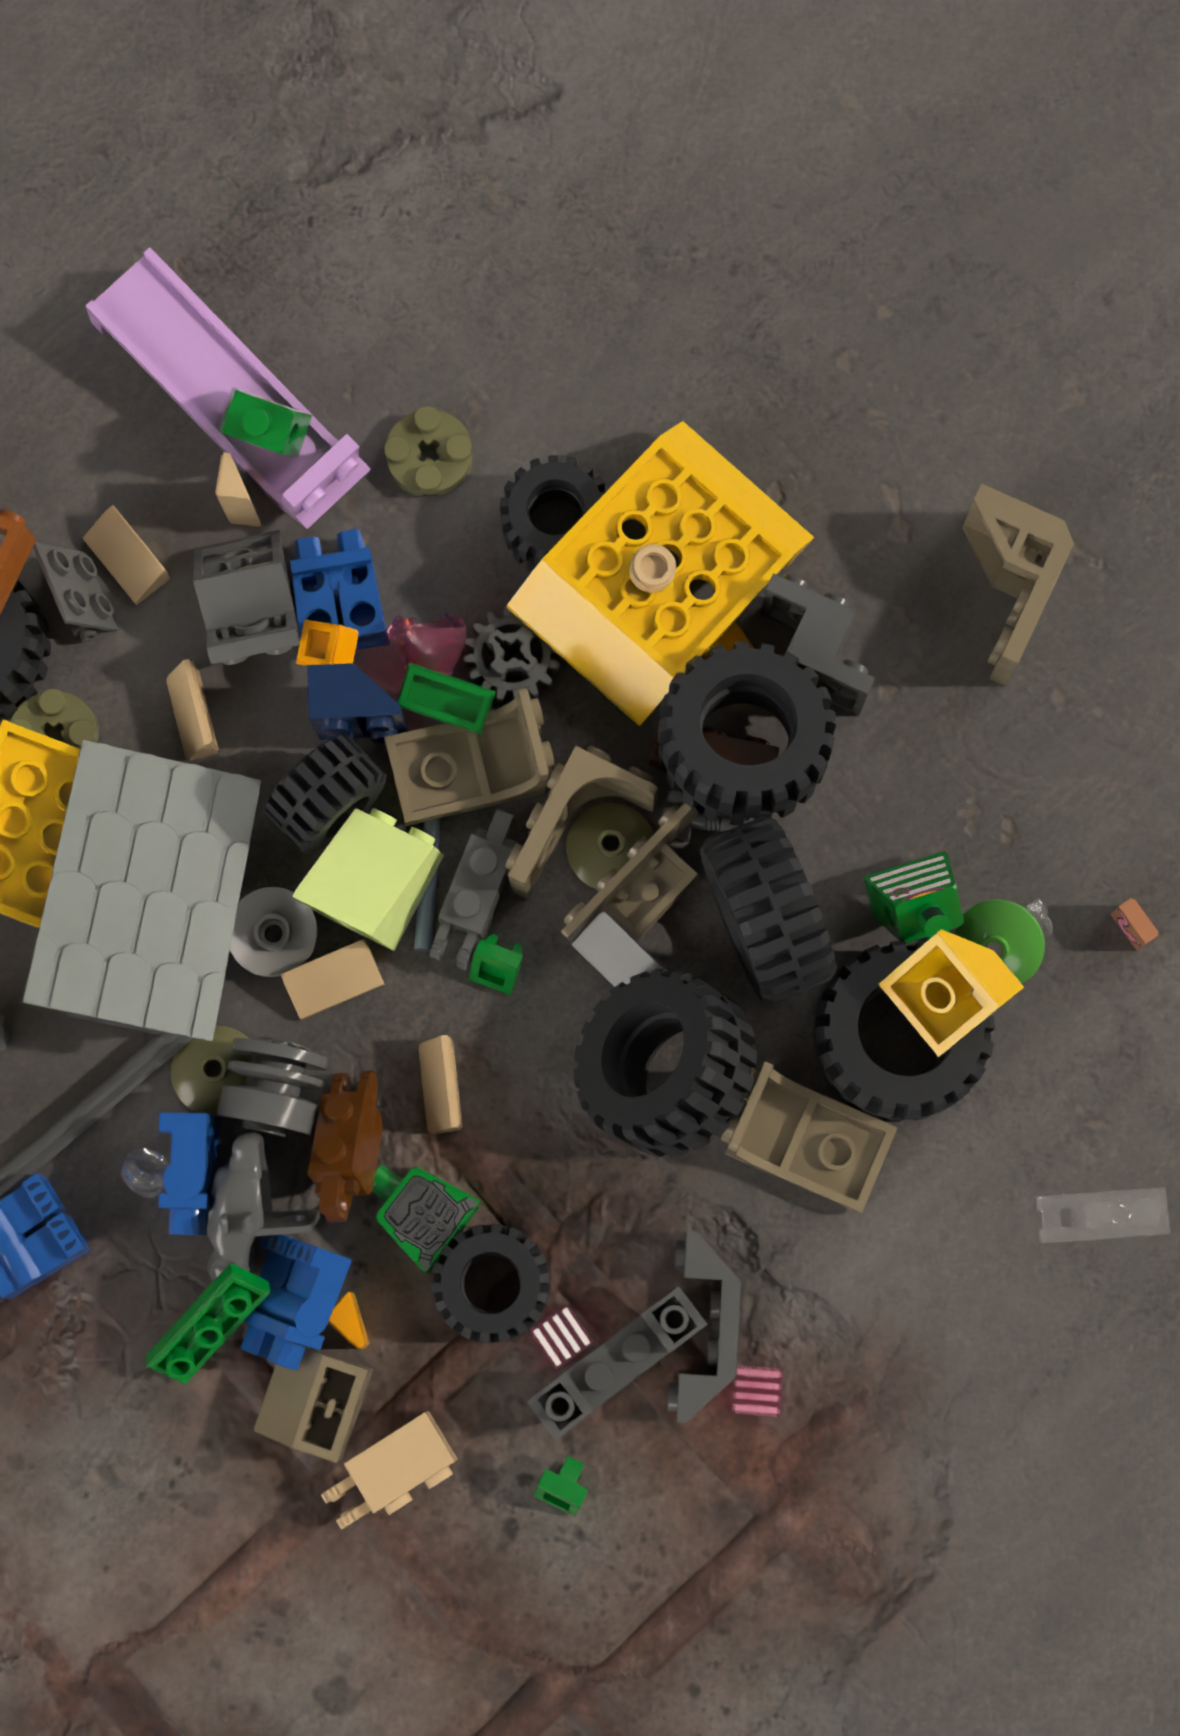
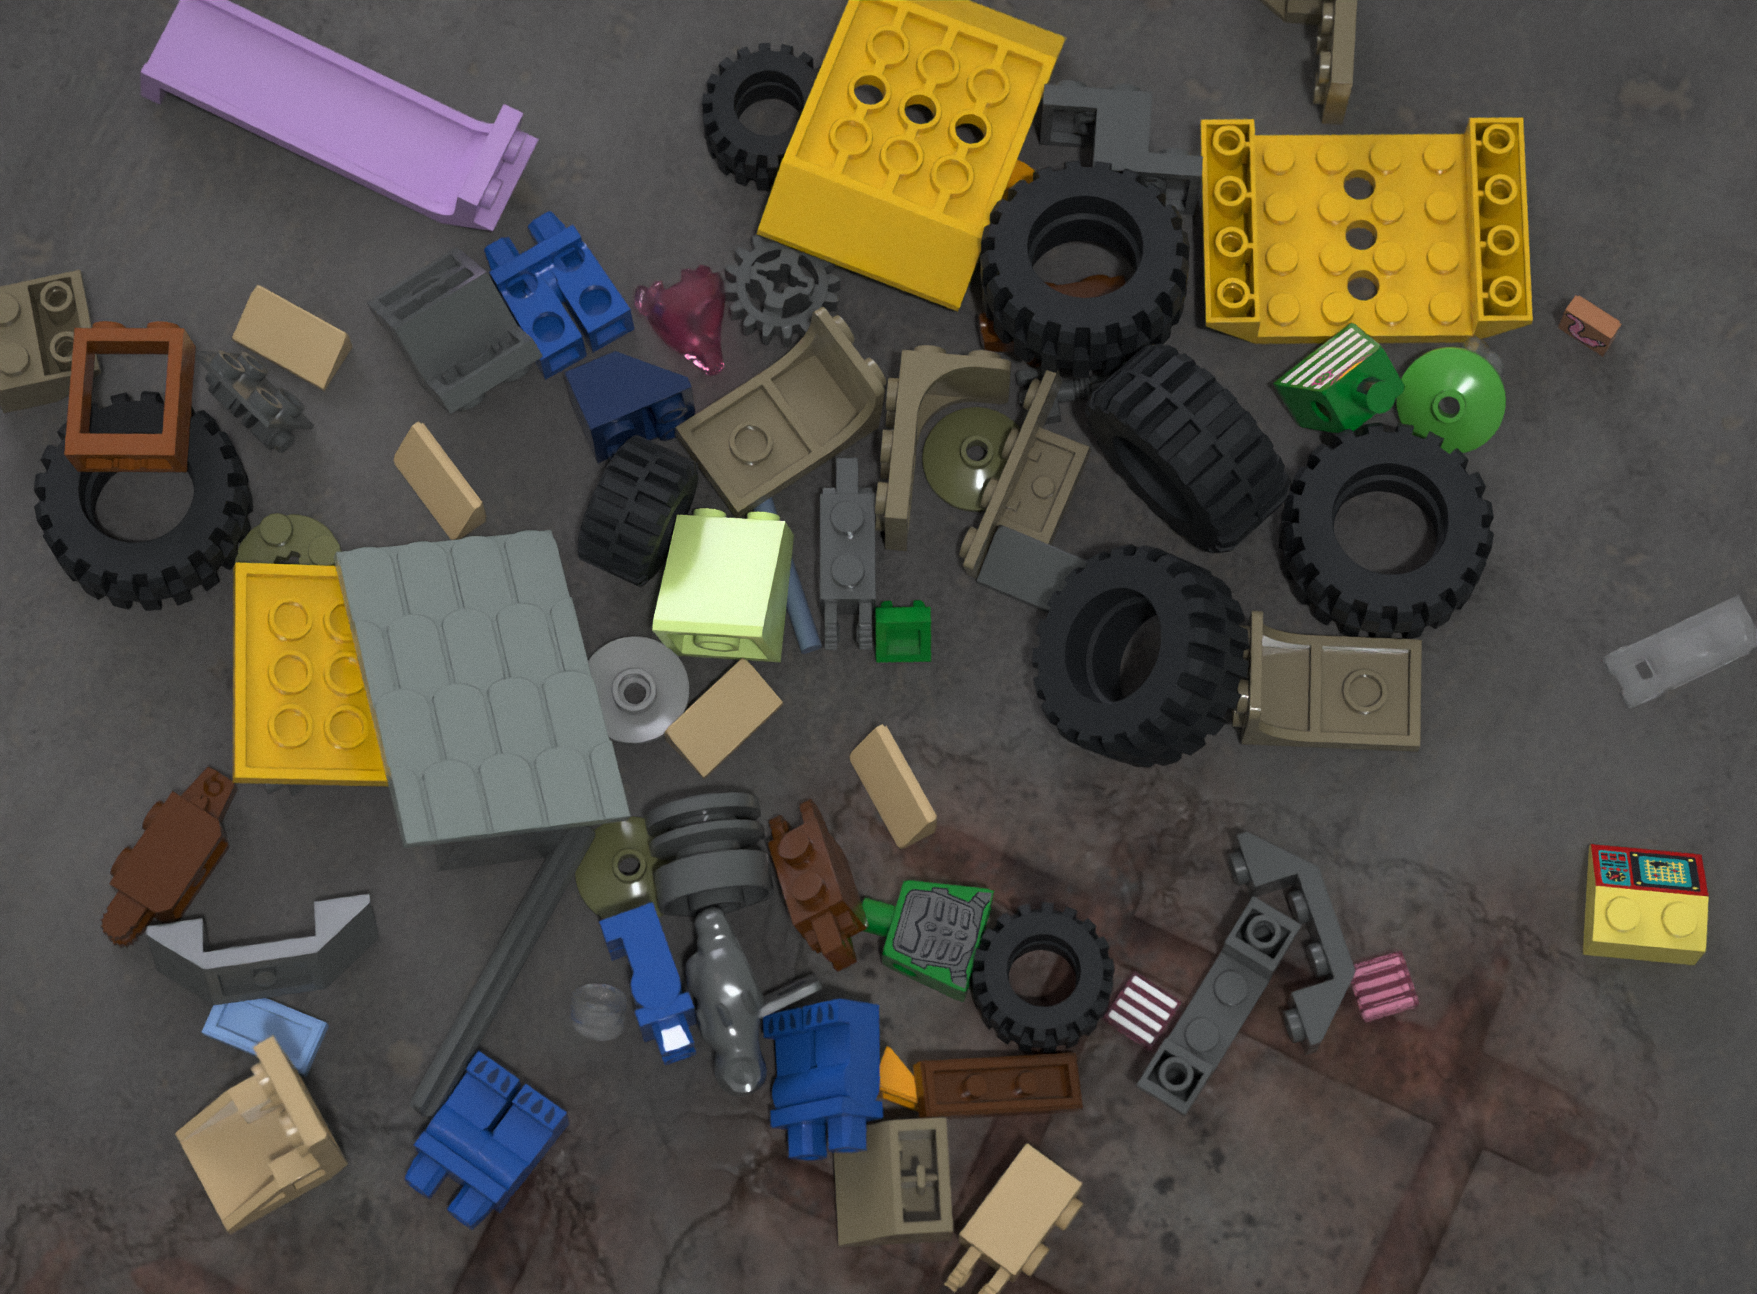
camera: 25 degrees left, 5 degrees down
green tile [146,1262,270,1384] -> none
tan slope [215,452,262,527] -> none
green torso [219,386,312,457] -> none
light orange slope [296,620,358,666] -> none
olive plate [384,406,473,497] -> none
green tile [396,663,496,734] -> none
green tile [533,1456,588,1517] -> none
tan tile [629,544,676,593] -> none
yellow slope [879,930,1024,1057] -> none
none -> reddish brown tile [913,1053,1083,1120]
none -> yellow slope [1200,117,1533,344]
none -> light yellow slope [1583,844,1709,965]

